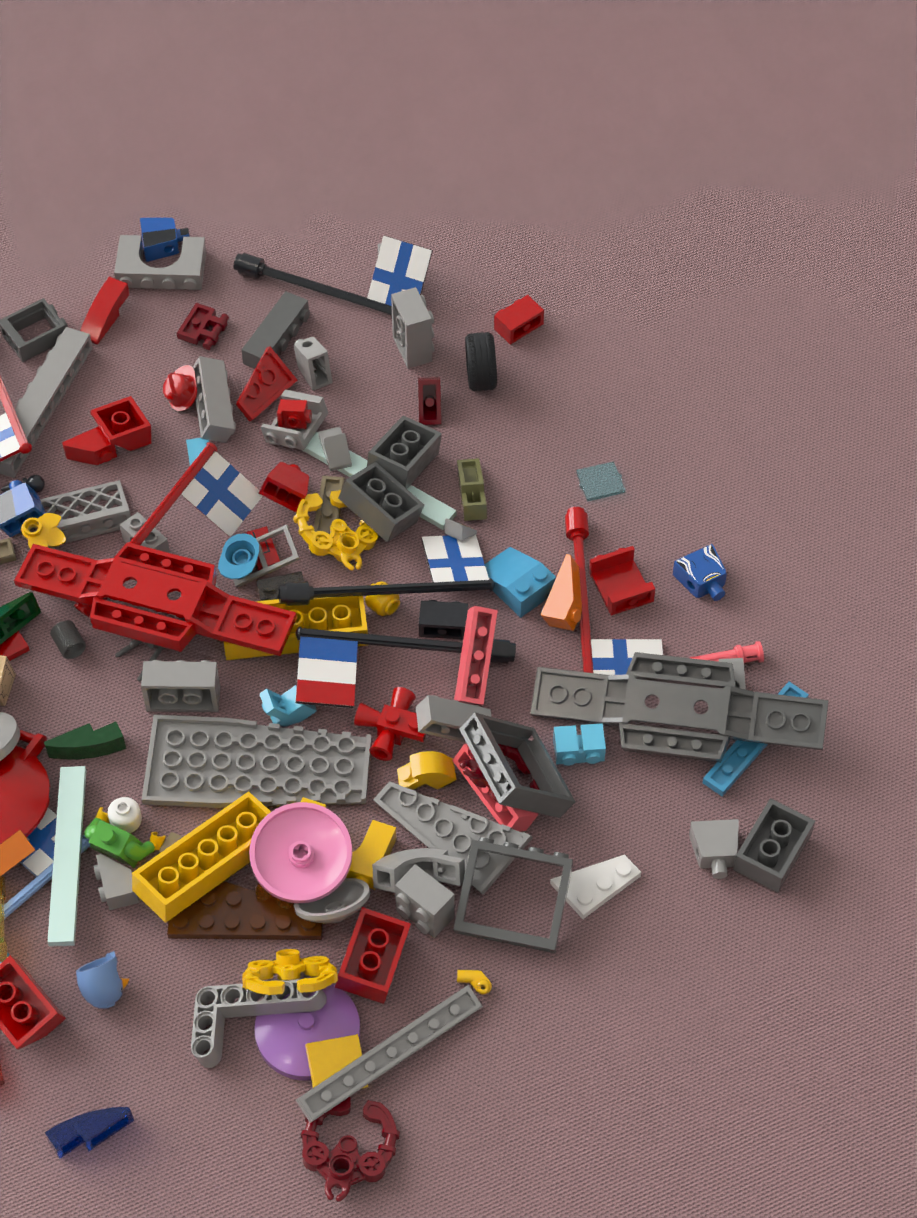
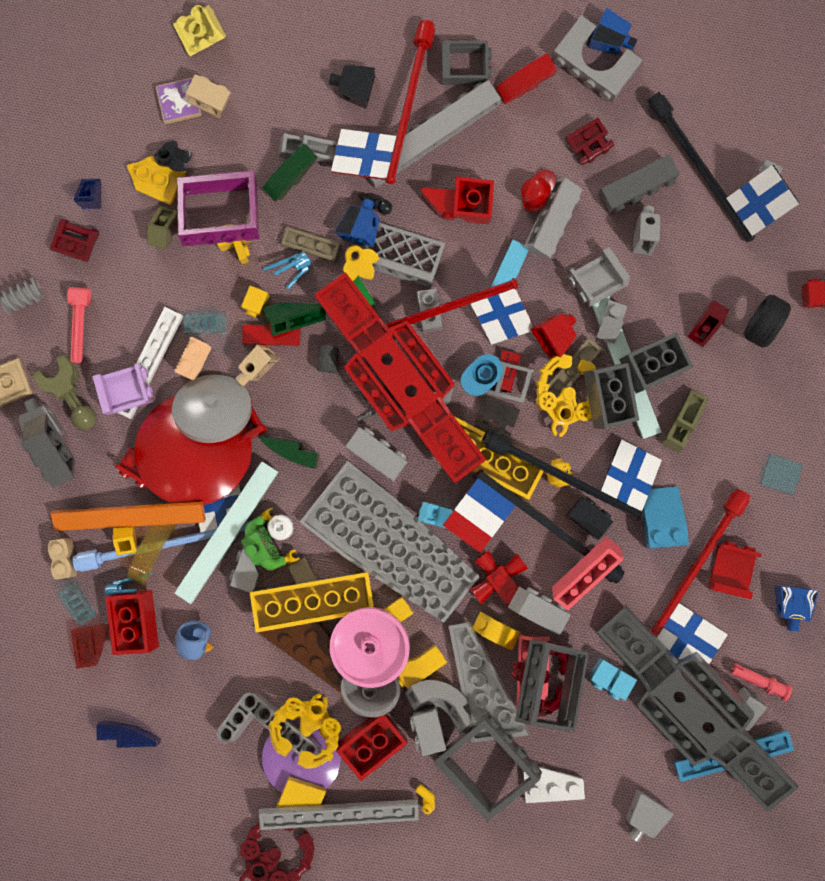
camera: 35 degrees right, 30 degrees up
red wing [235,346,298,422] -> none
red brick [277,399,312,429] -> none
light grey brick [391,287,435,369] -> none
light grey slope [444,518,477,541] -> none
slope [541,554,582,631] -> none
dark grey brick [733,798,815,893] -> none

